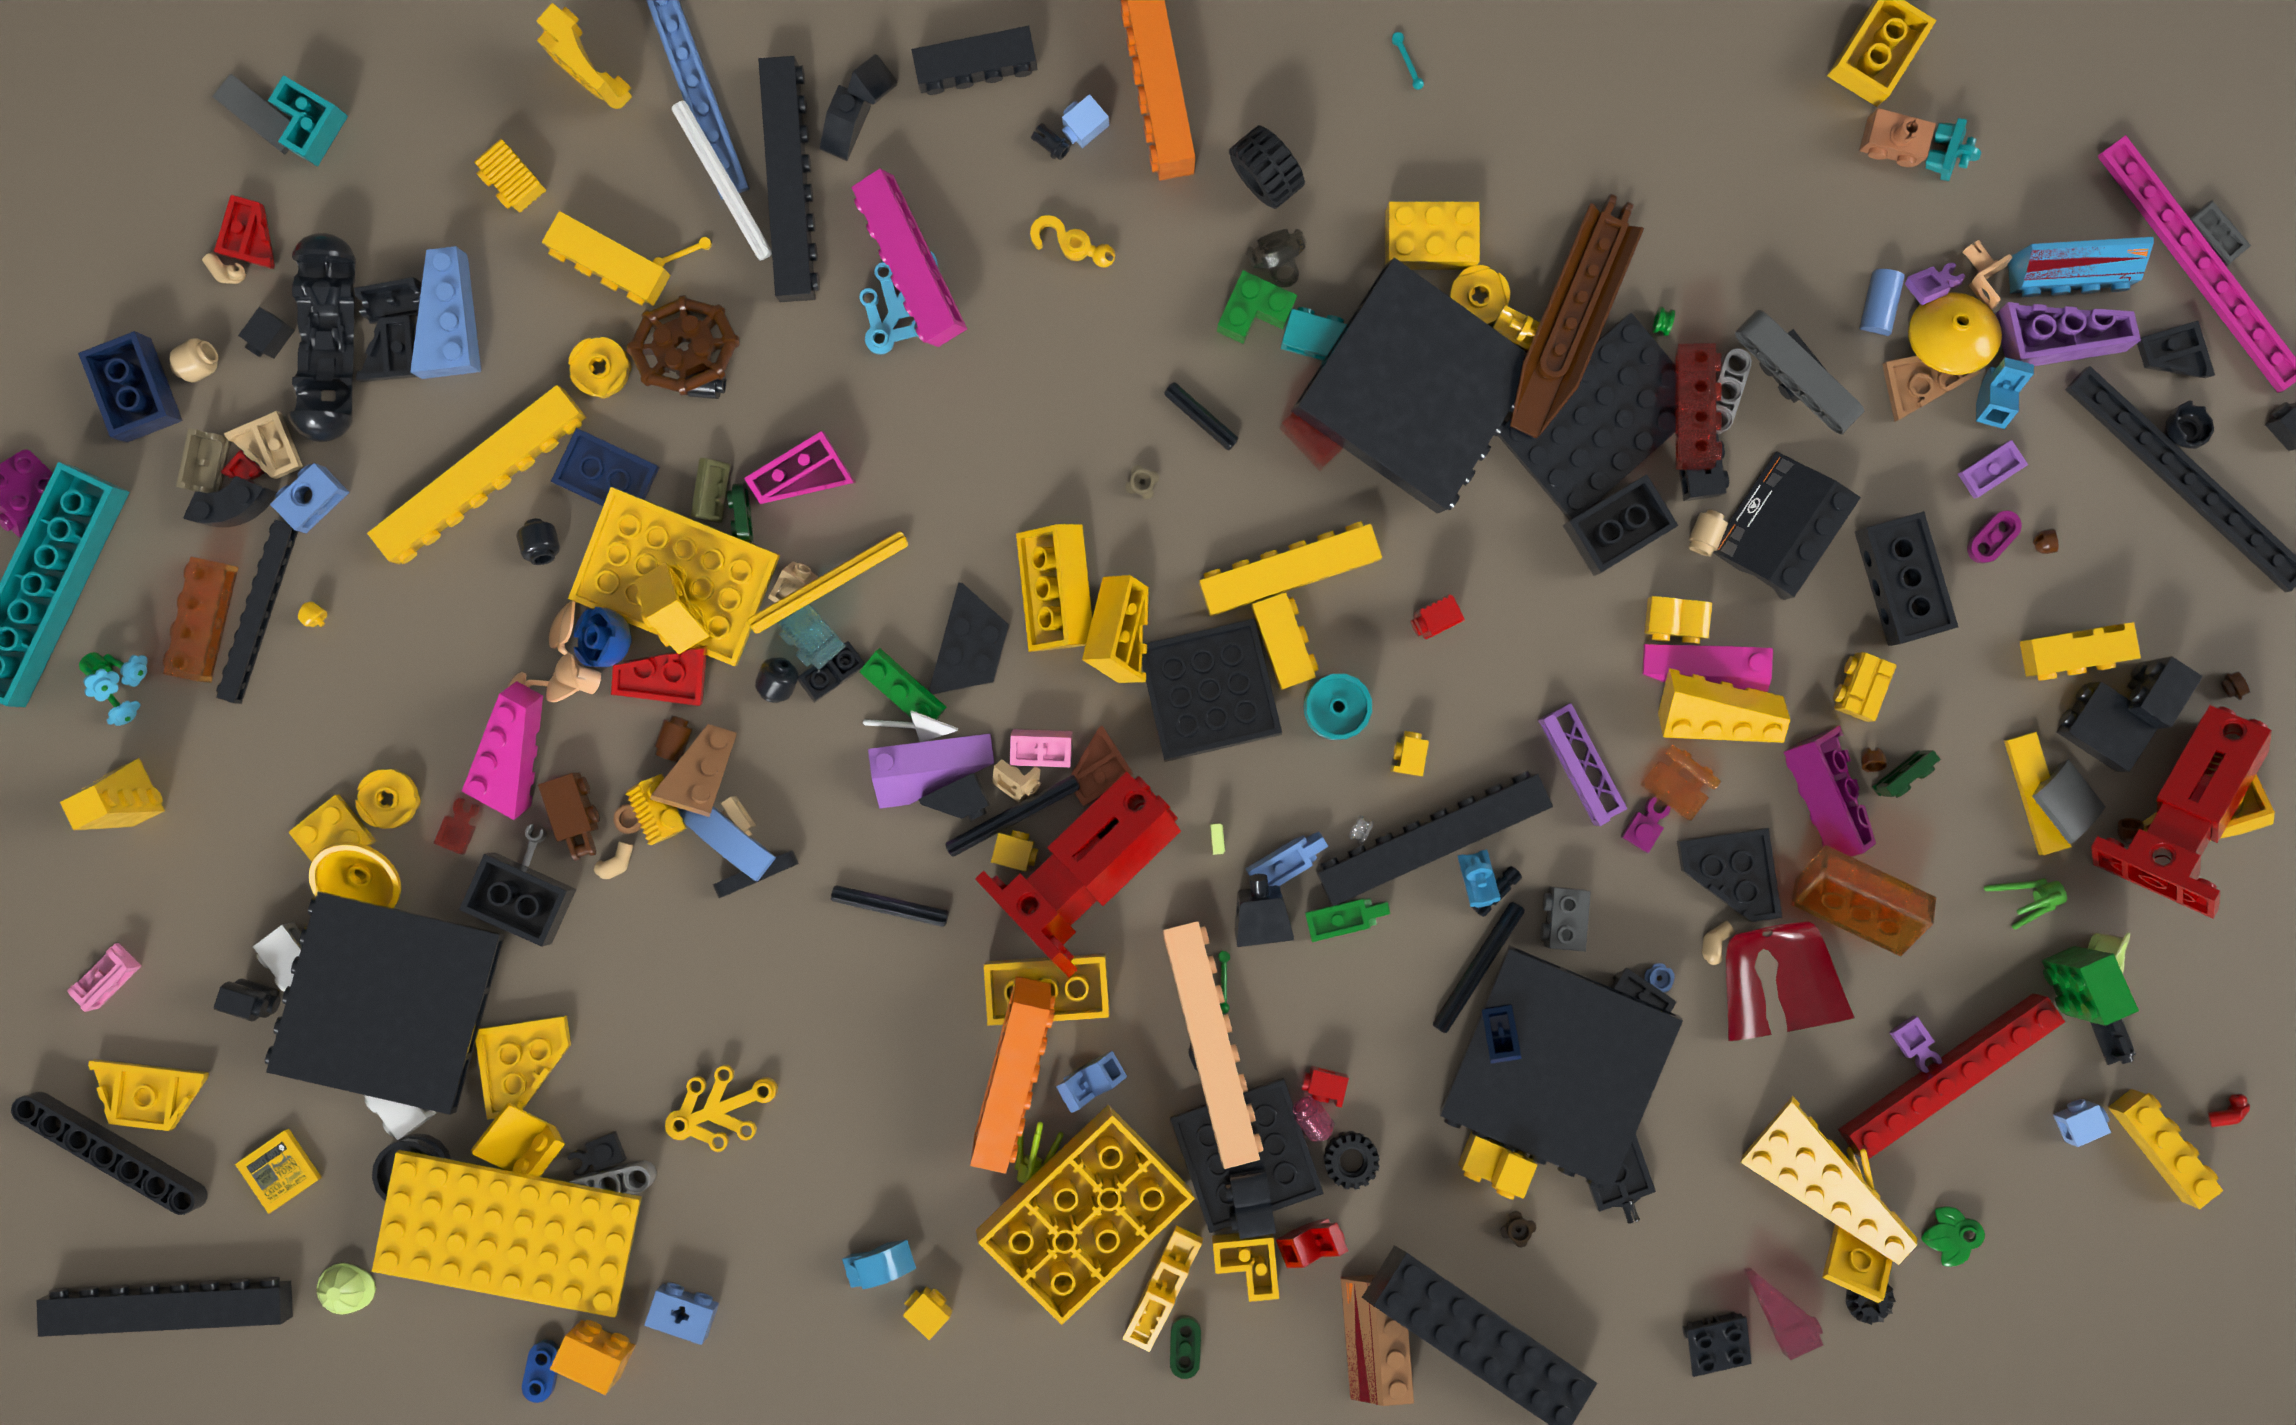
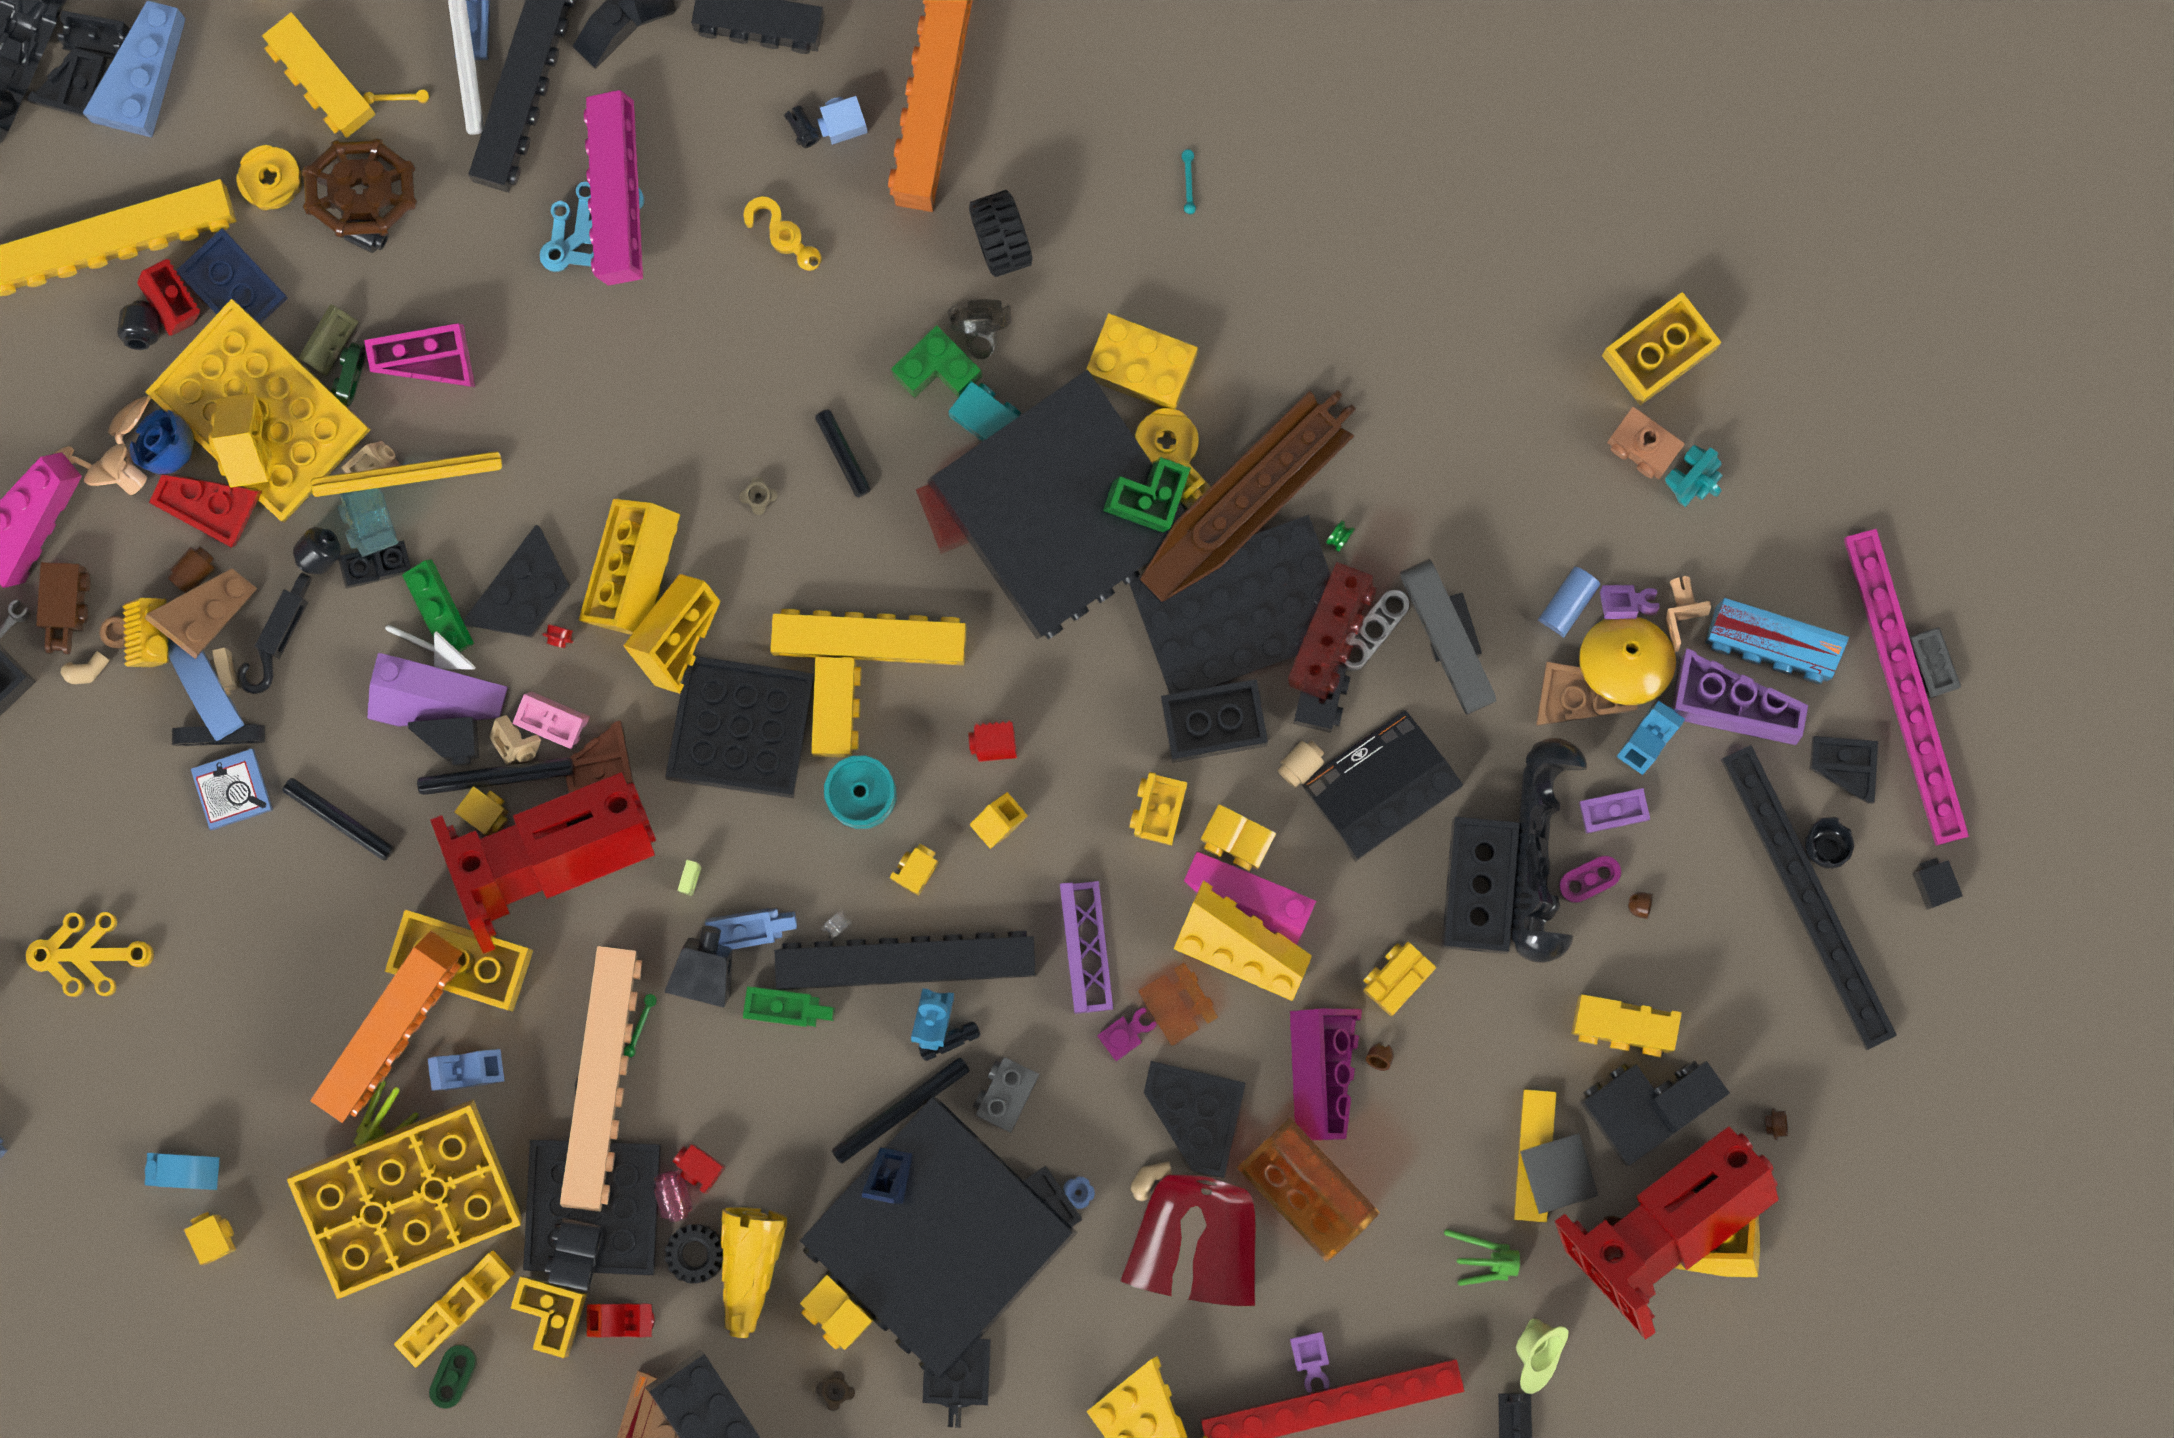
camera: 25 degrees right, 5 degrees down
dark green plate [1872,750,1941,798] -> none
green brick [2041,946,2139,1026] -> none
none -> red brick [137,259,200,336]
none -> tile [191,749,273,830]
none -> black piece [237,572,312,694]
none -> red plate [542,624,573,648]
none -> yellow cone [721,1207,787,1338]
none -> yellow brick [970,792,1028,849]
none -> green brick [1103,457,1191,533]
none -> yellow bracket [1129,772,1188,846]
none -> black piece [1511,738,1587,963]

